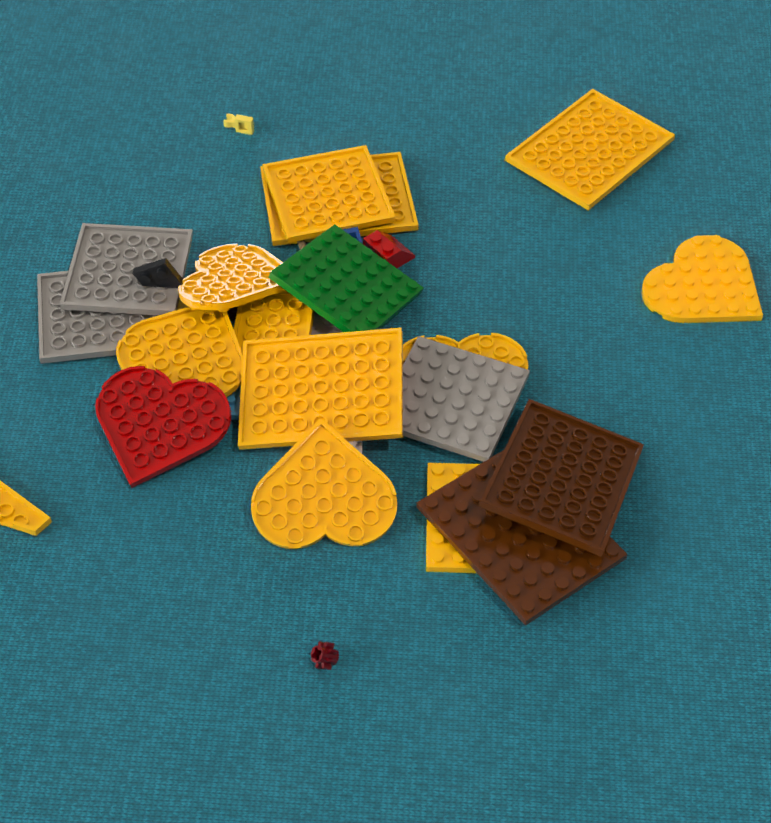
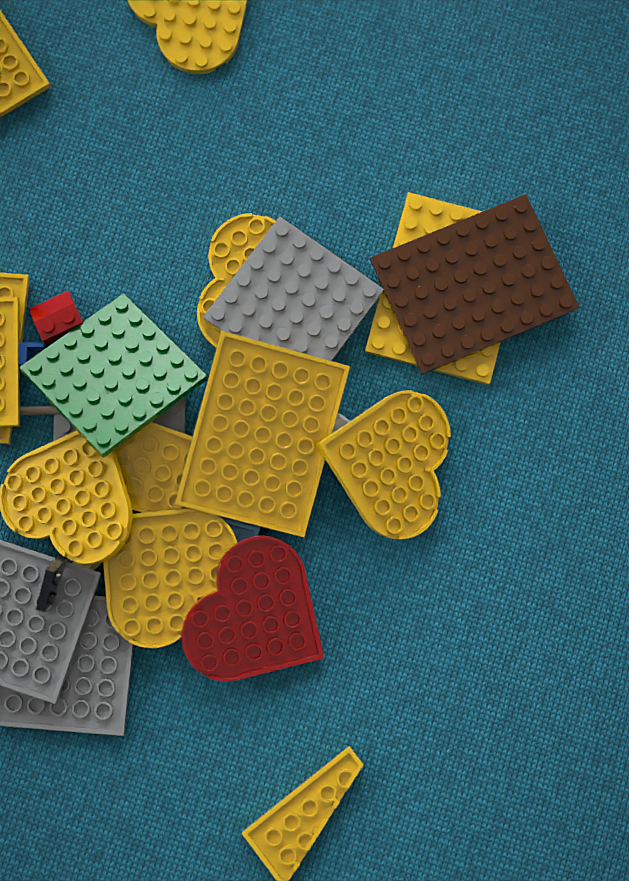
camera: 80 degrees left, 30 degrees up
dark red gear [311,641,339,670] -> none
reddish brown plate [478,399,644,557] -> none

